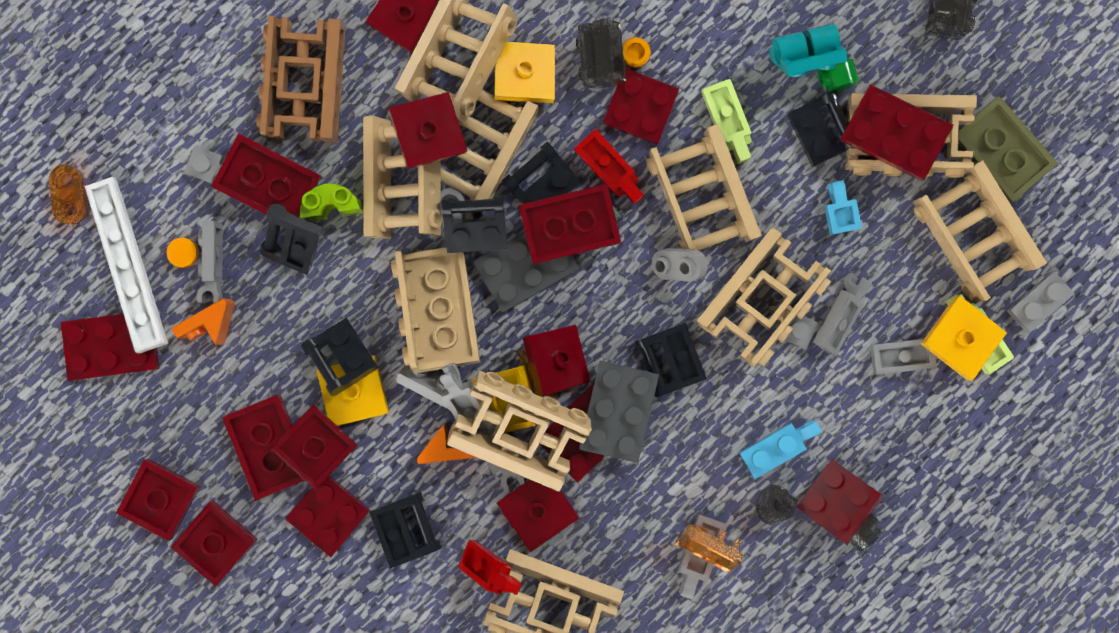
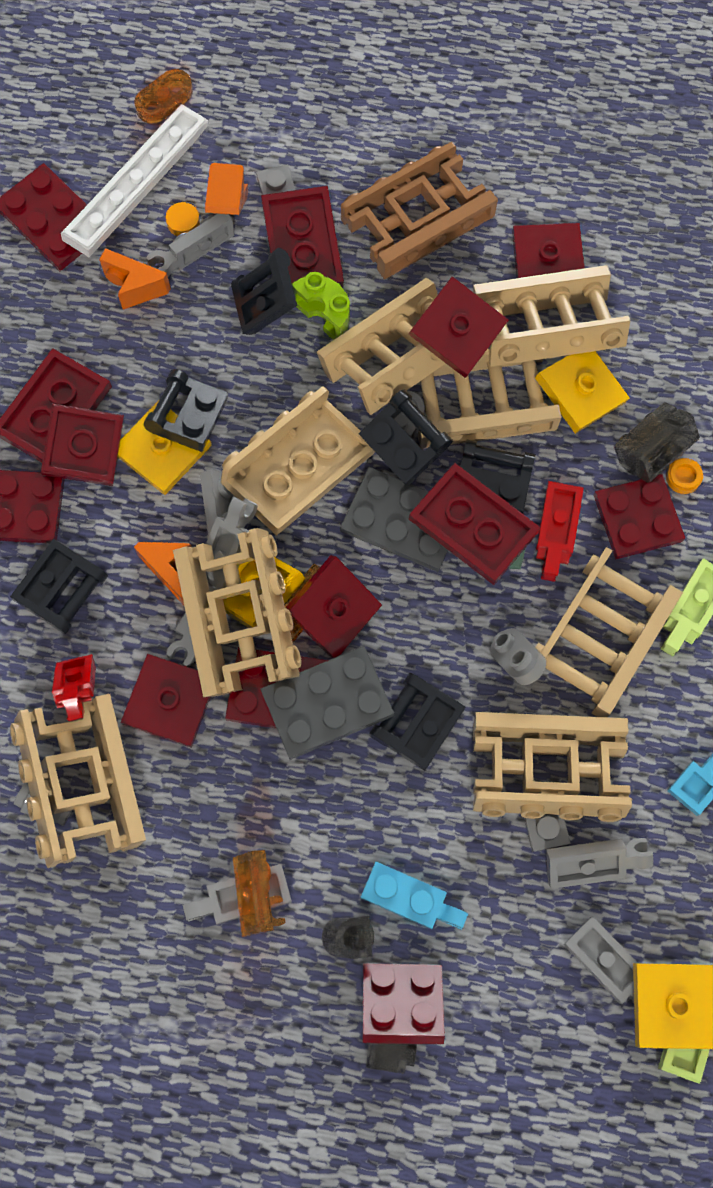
camera: 50 degrees right, 15 degrees down
none -> orange slope [205,163,248,215]

